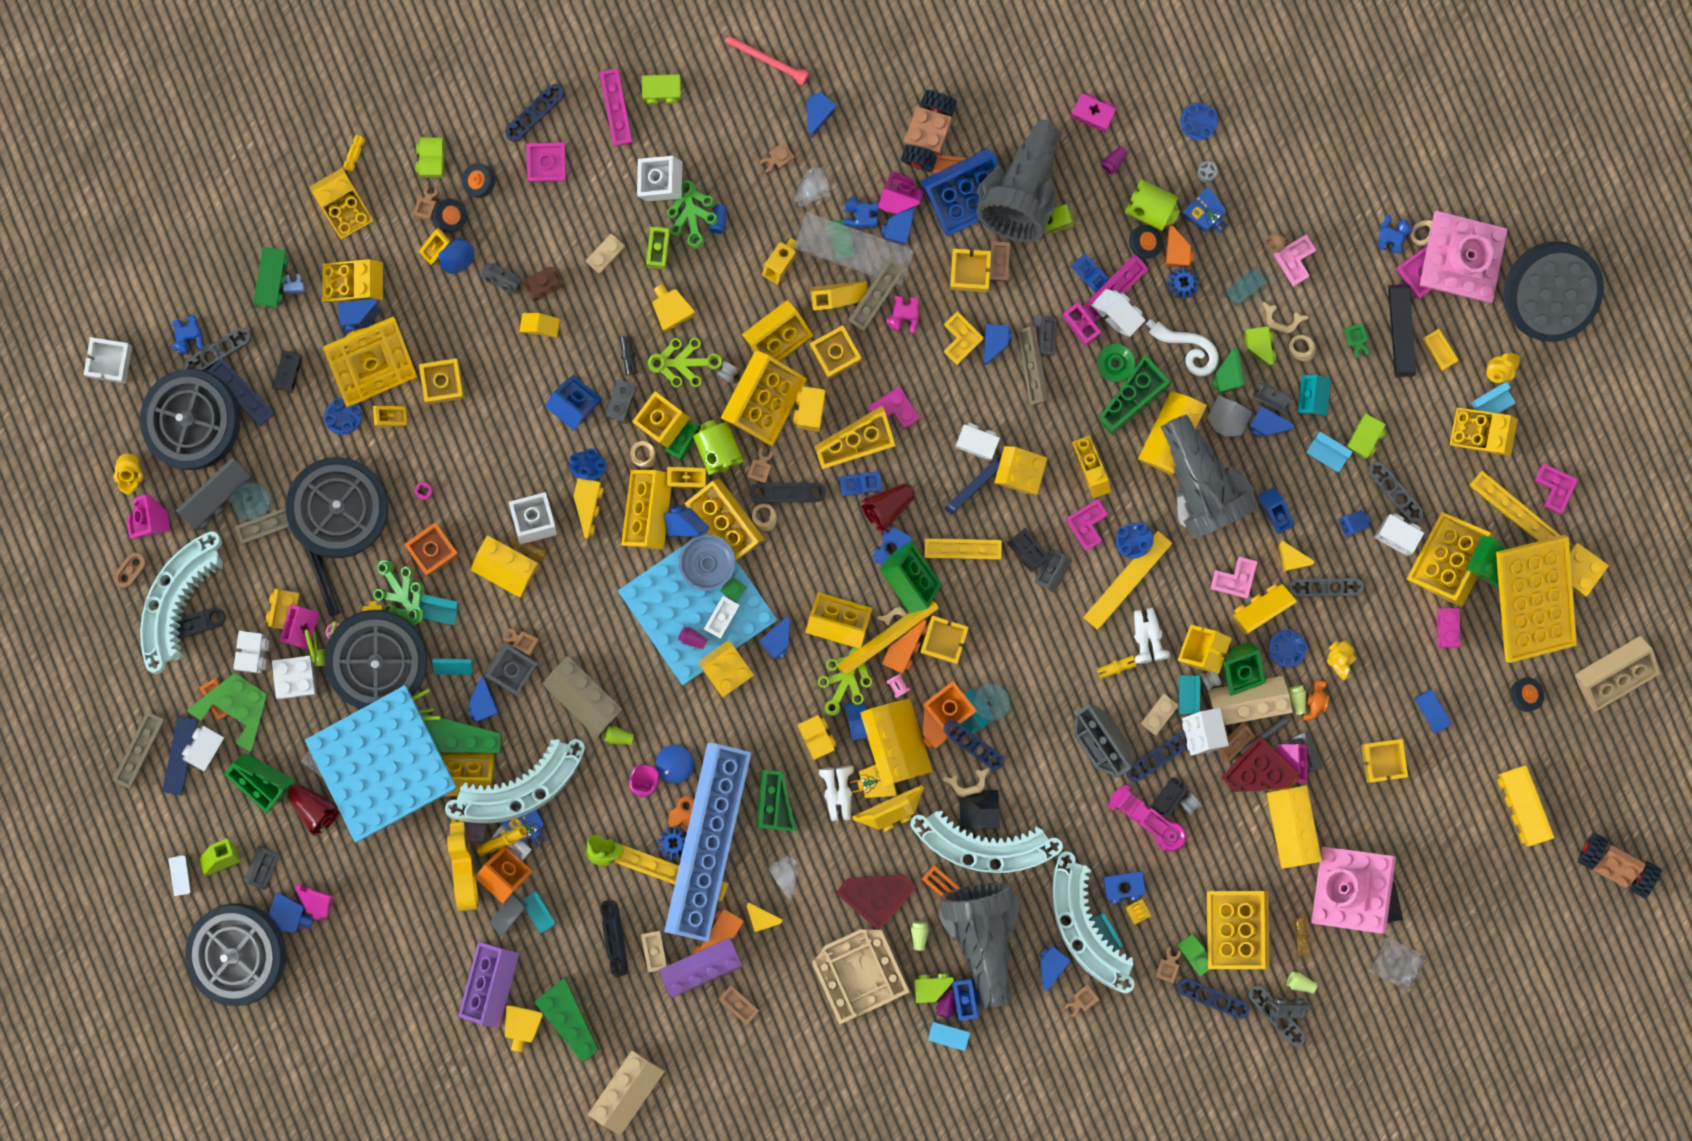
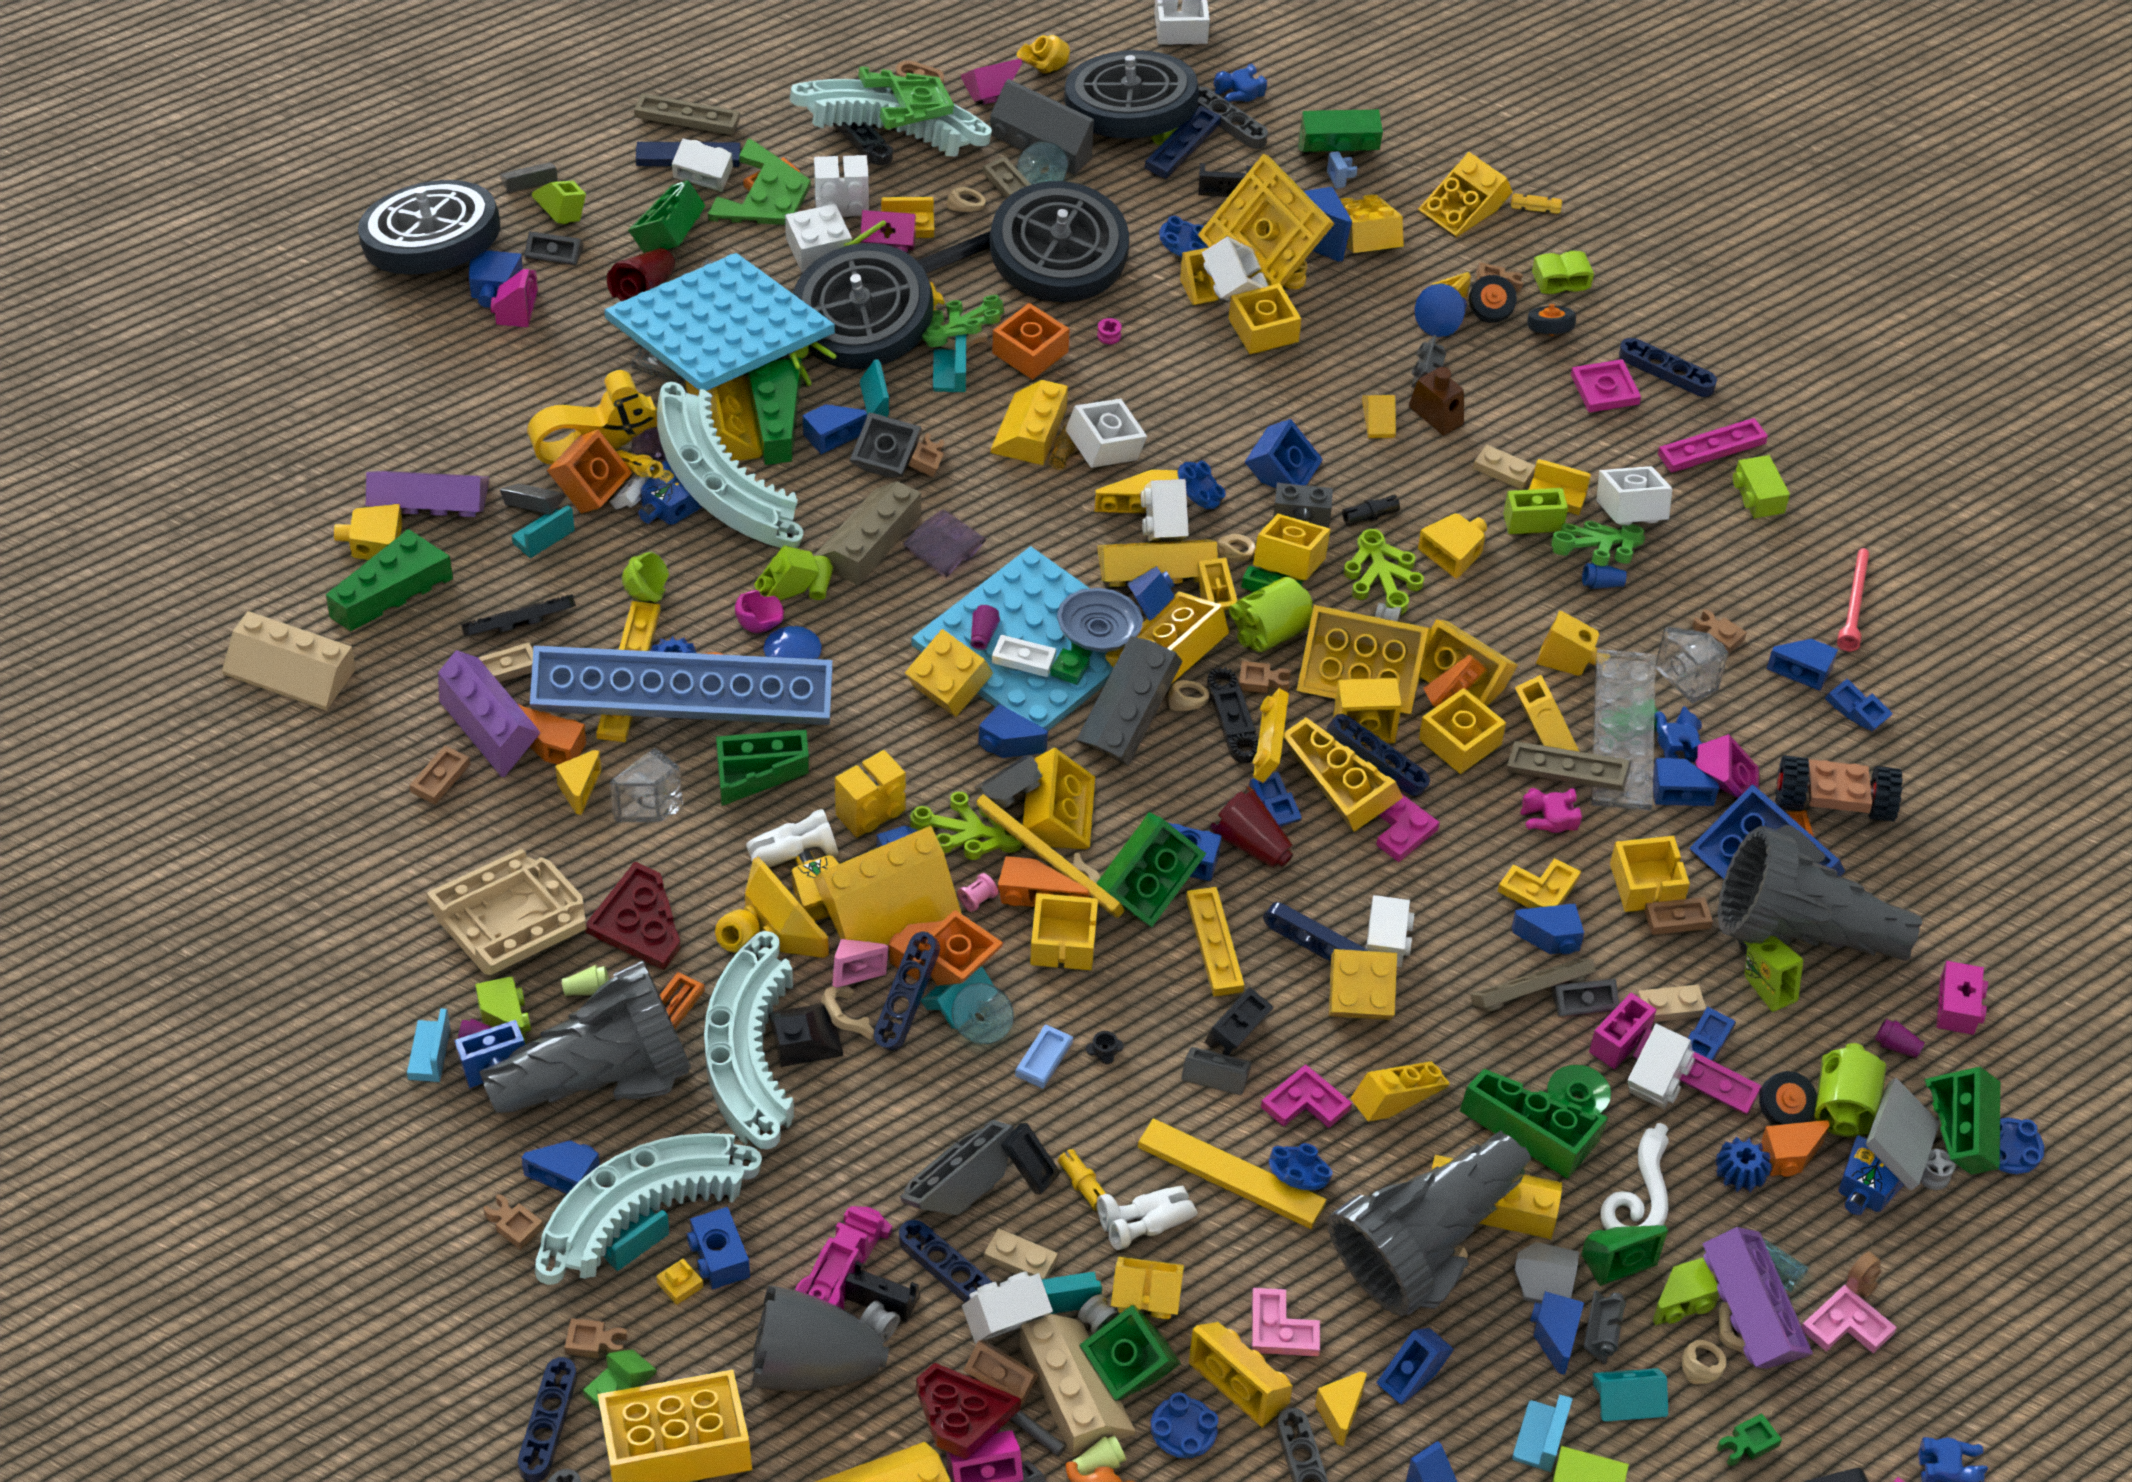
camera: 75 degrees right, 35 degrees down
none -> yellow head [715,909,760,953]
none -> dark grey cylinder [750,1285,889,1391]
none -> lime slope [754,545,820,601]
none -> bright pink slope [832,939,888,988]
none -> bright green wing [858,67,954,129]
none -> clear purple slope [903,509,986,578]
none -> tan piece [947,187,986,212]
none -> dark grey slope [974,755,1042,809]
none -> black tile [1001,1123,1061,1194]
none -> light blue tile [1015,1024,1073,1089]
none -> dark grey slope [1076,636,1183,766]
none -> black plate [1086,1031,1124,1064]
none -> white brick [1141,479,1189,542]
none -> white piece [1202,236,1269,302]
none -> yellow plate [1253,688,1289,783]
none -> dark blue beam [1327,714,1430,796]
none -> orange slope [1423,655,1486,707]
none -> yellow panel [1528,459,1591,515]
none -> tan plate [1637,984,1706,1022]
none -> medium lavender slope [1703,1227,1813,1369]
none -> blue slope [1825,679,1893,731]
none -> light grey tile [1866,1078,1940,1190]
none -> green wedge [1924,1066,2001,1175]

